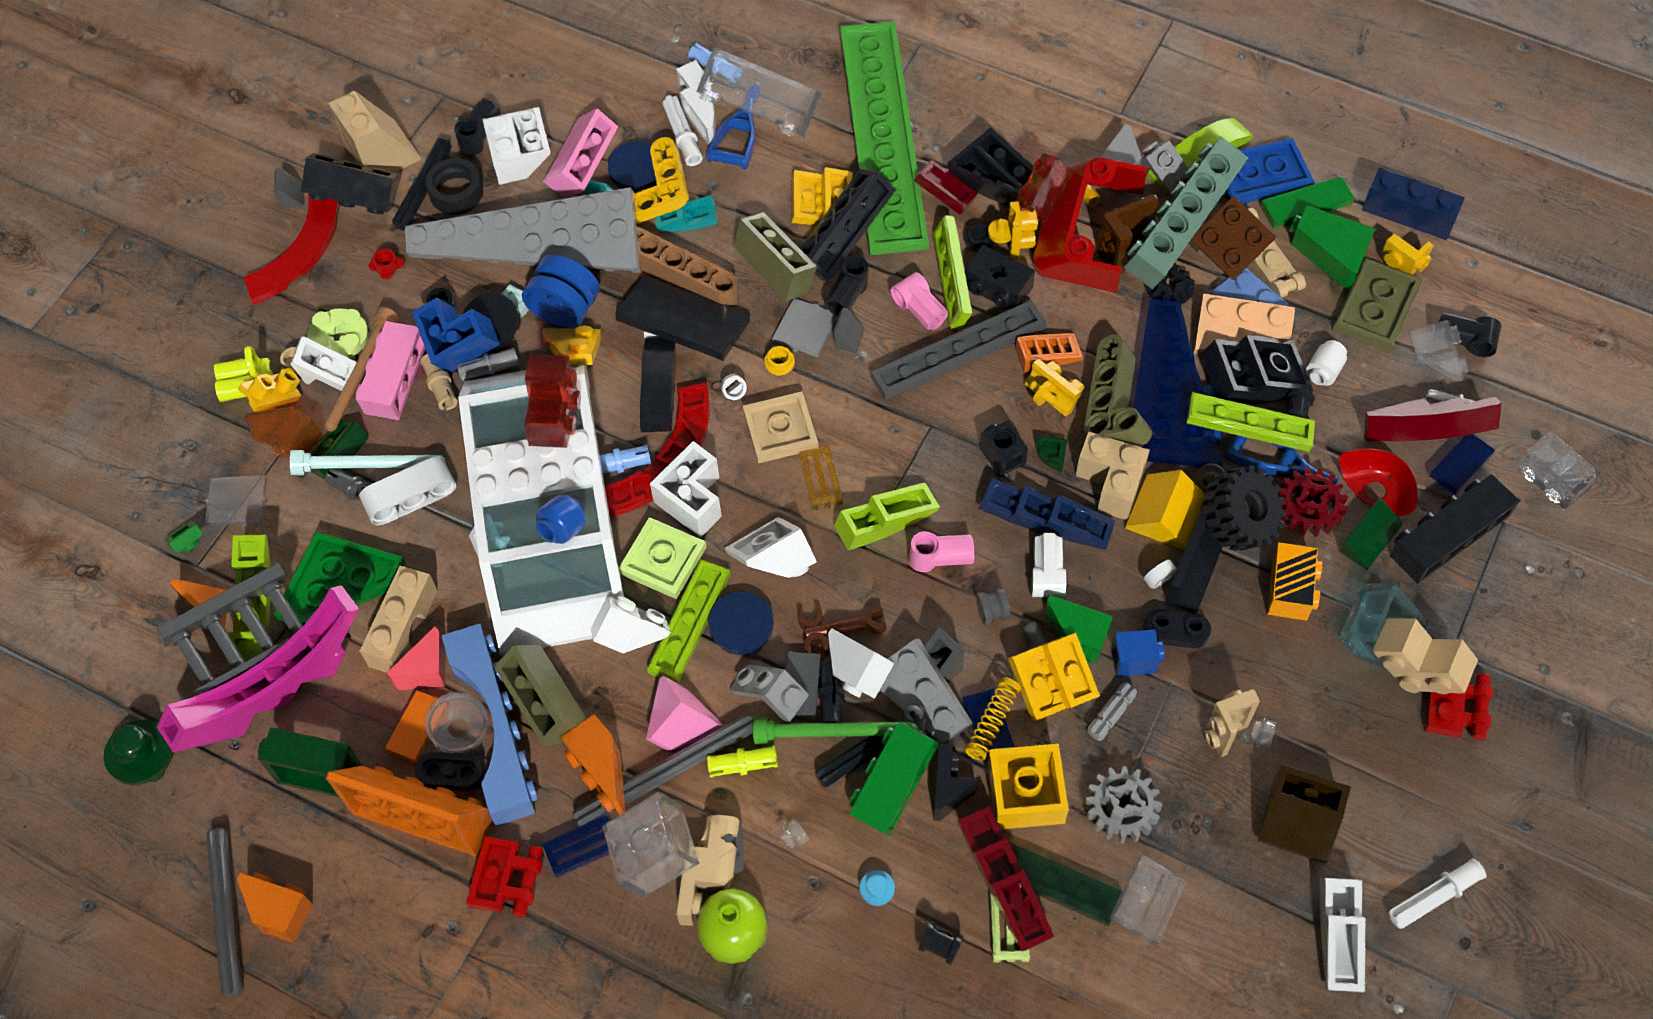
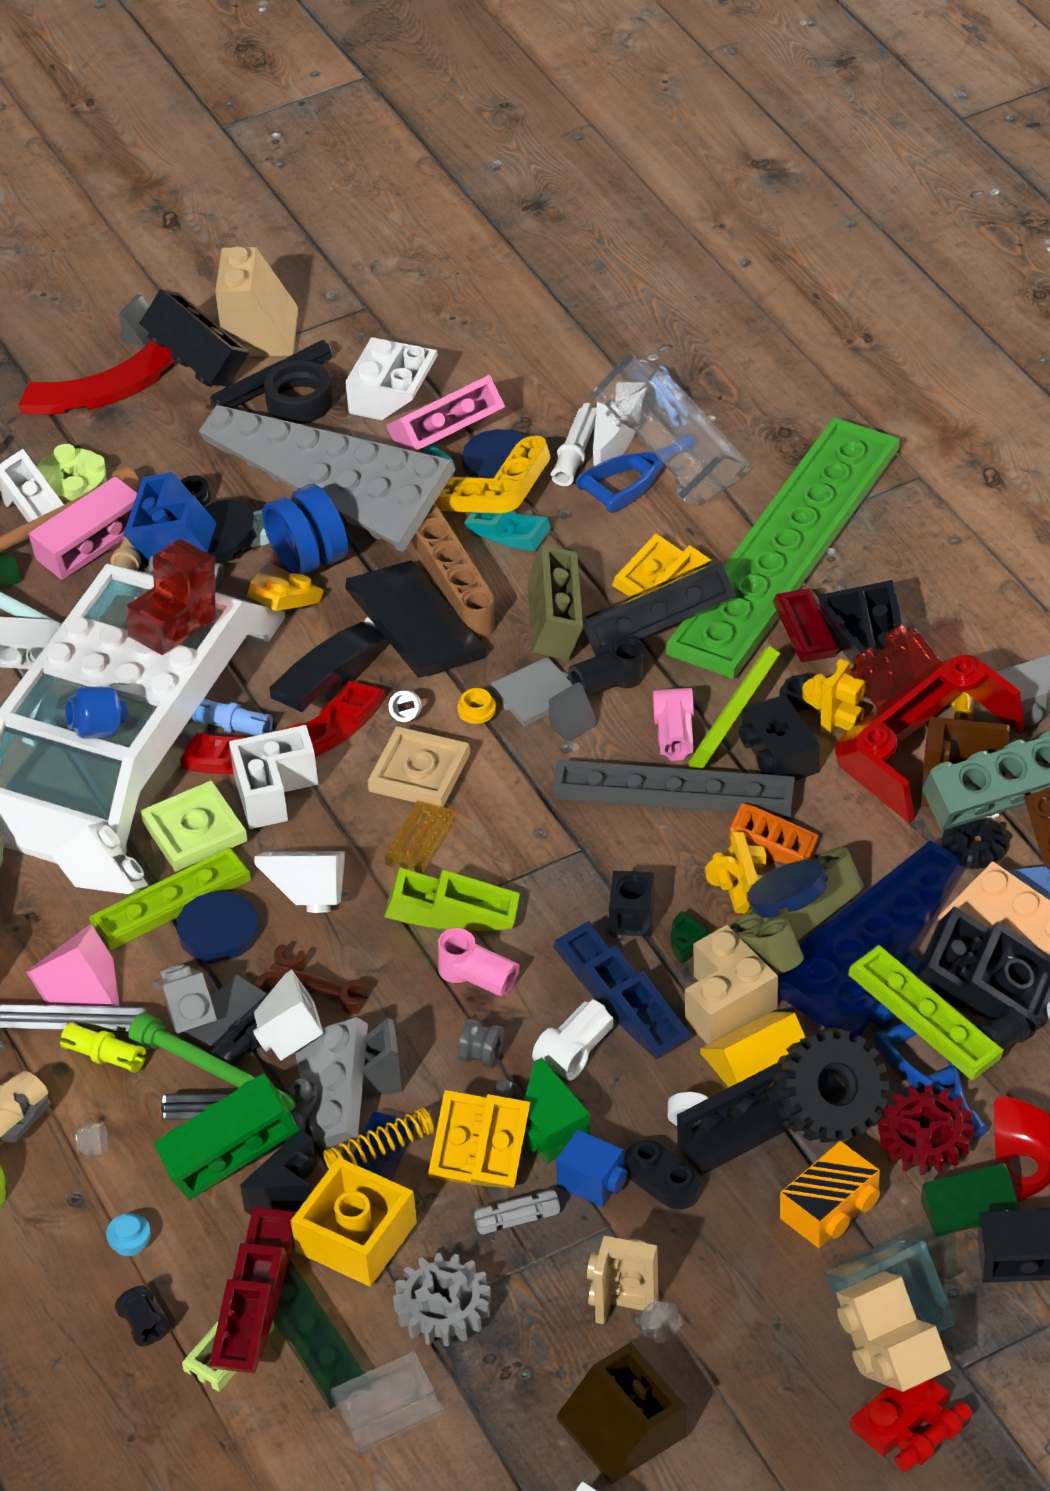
camera: 35 degrees right, 15 degrees down
red plate [368,249,404,280] -> none
black piece [454,99,501,157] -> none
none -> dark blue tile [747,860,828,918]

